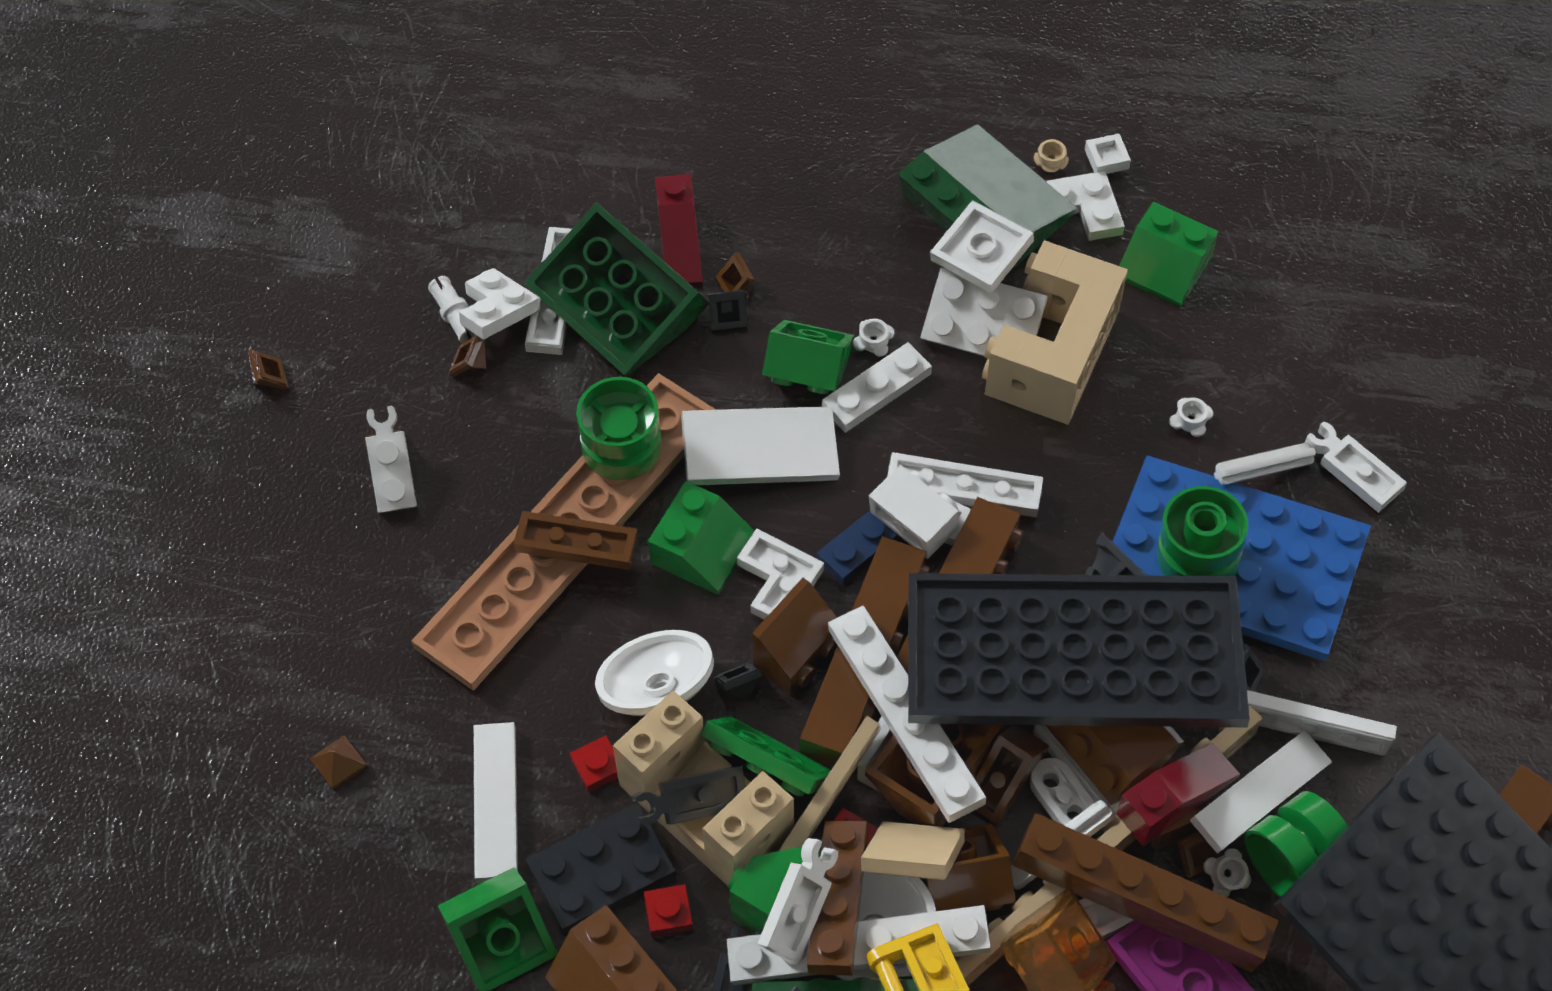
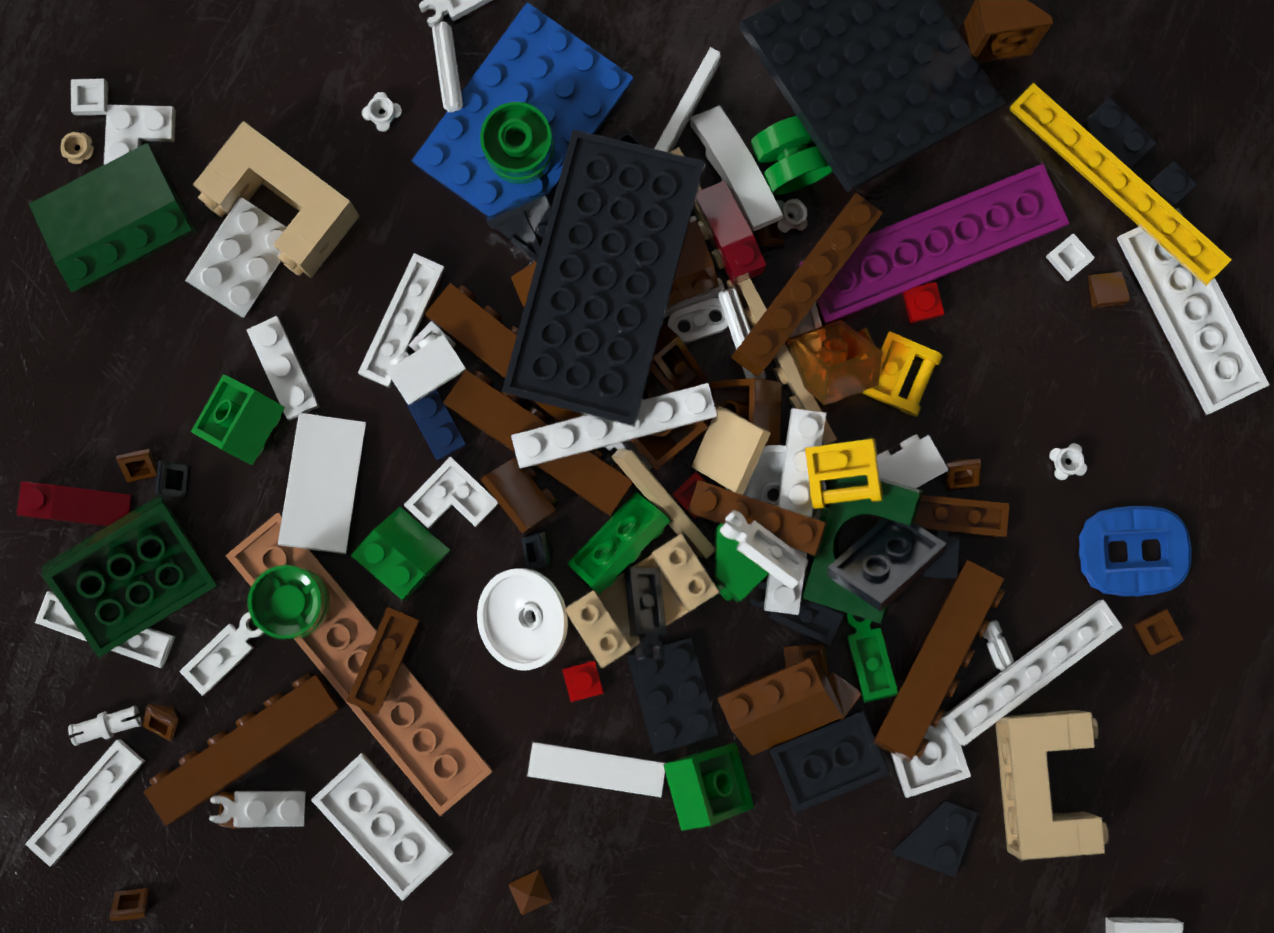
camera: 80 degrees left, 25 degrees up
white plate [459,268,541,340] -> none
red plate [644,884,693,937] -> none
white plate [853,319,894,356] -> none
white plate [930,200,1034,294] -> none
green slope [1119,202,1219,307] -> none
none -> white plate [25,739,145,867]
none -> reddish brown brick [143,673,343,826]
none -> white plate [179,612,264,696]
none -> white tile [311,753,454,901]

